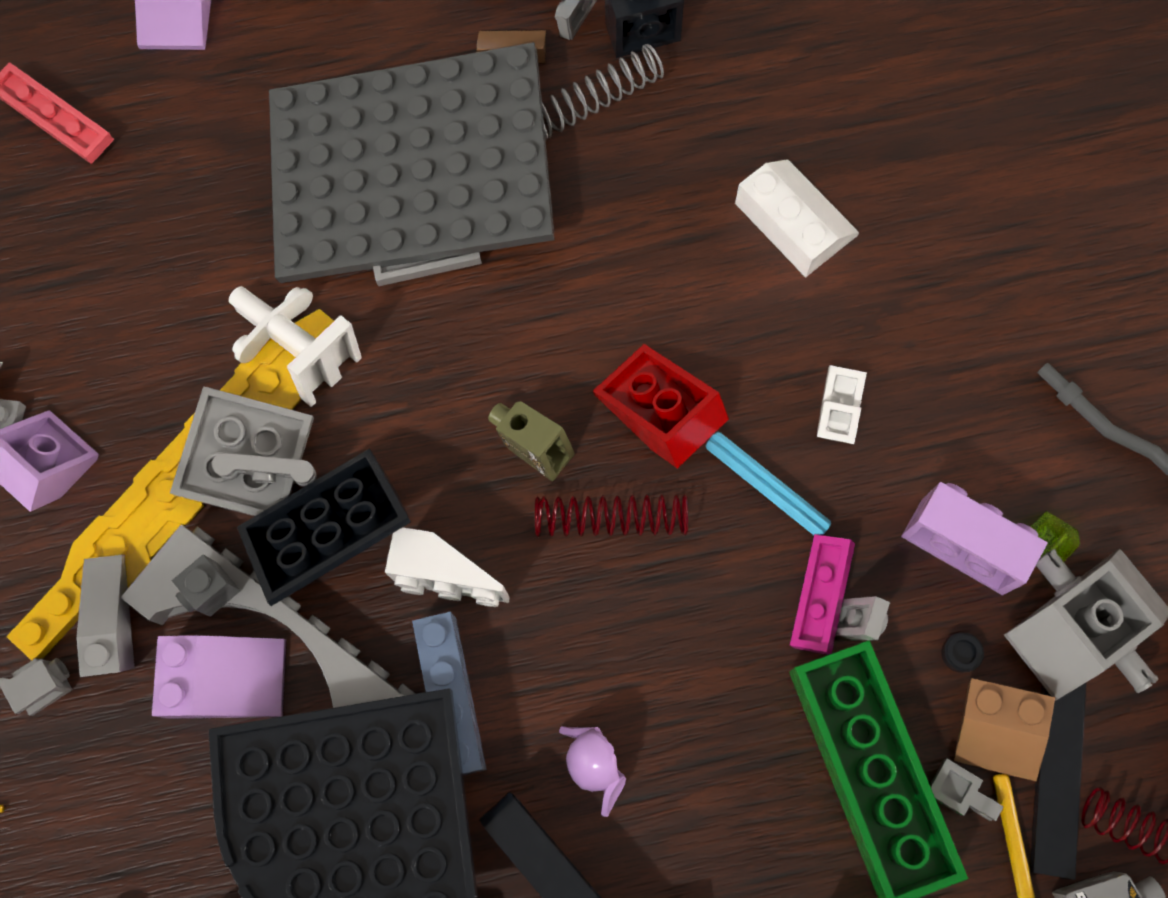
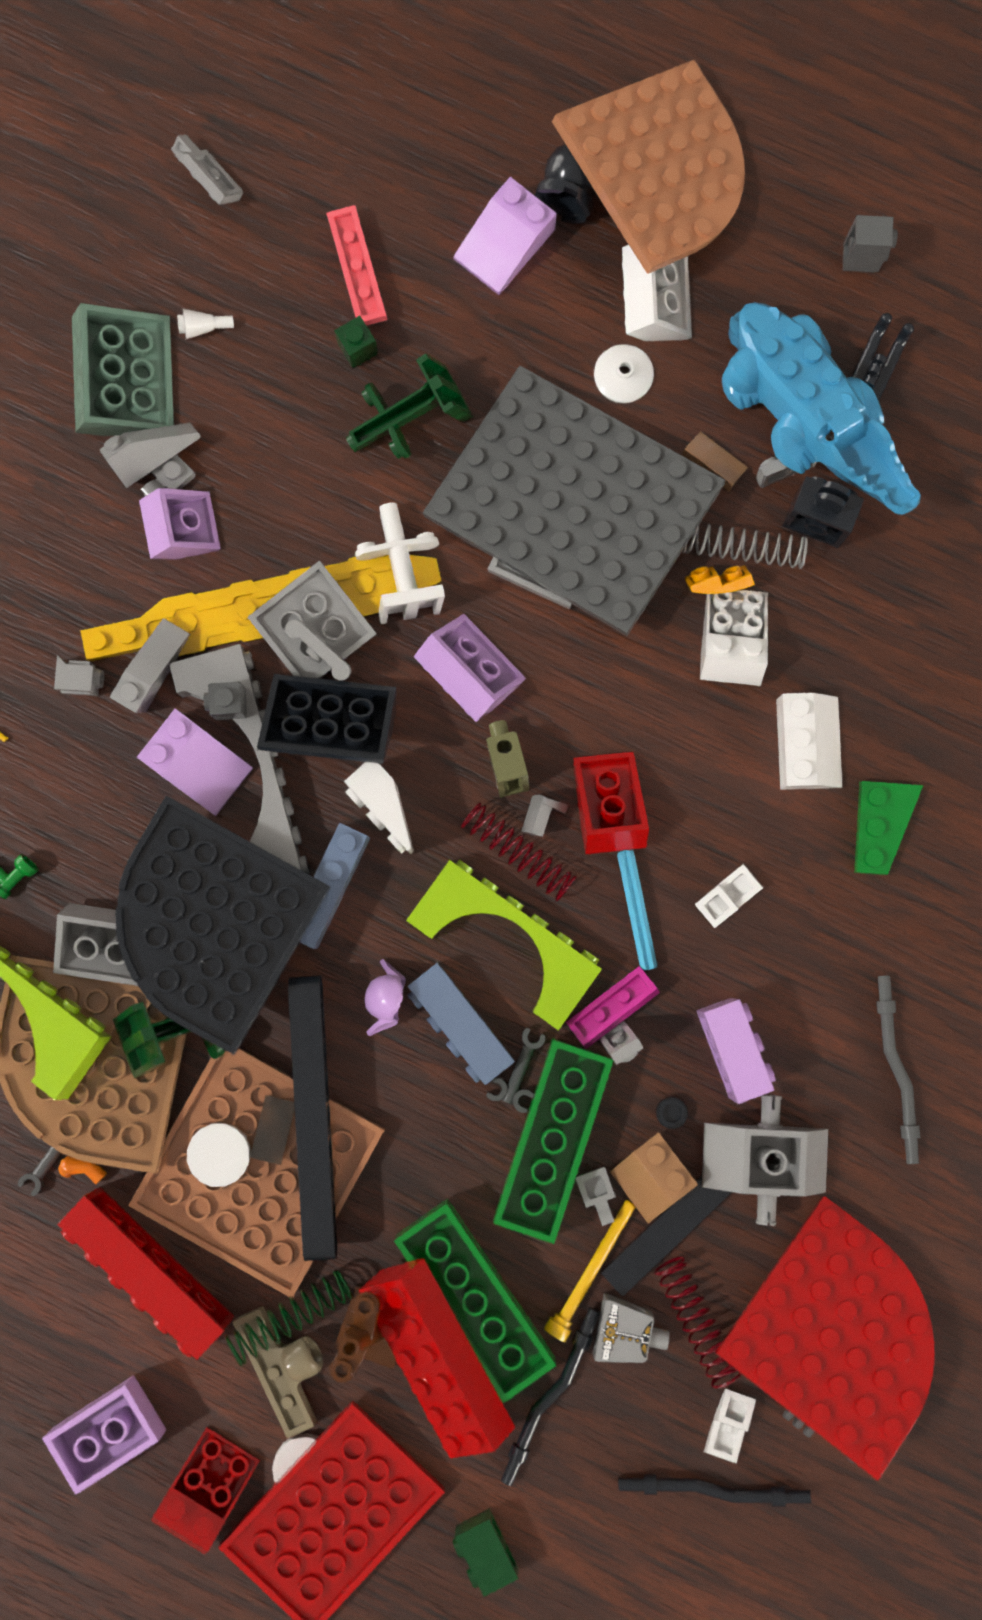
camera: 35 degrees right, 10 degrees up
clear neon green slope [1031,511,1080,562] -> none
none -> dark green brick [334,316,378,369]
none -> dark green piece [346,353,473,459]
none -> lime arch [406,860,602,1031]
none -> sand blue brick [407,963,515,1085]
none -> lavender slope [414,614,526,722]
none -> dark grey bar [486,1027,545,1113]
none -> light grey tile [521,795,568,837]
none -> white dish [594,344,654,403]
none -> light orange slope [684,565,755,594]
none -> white slope [700,590,768,686]
none -> green wing [854,781,923,875]

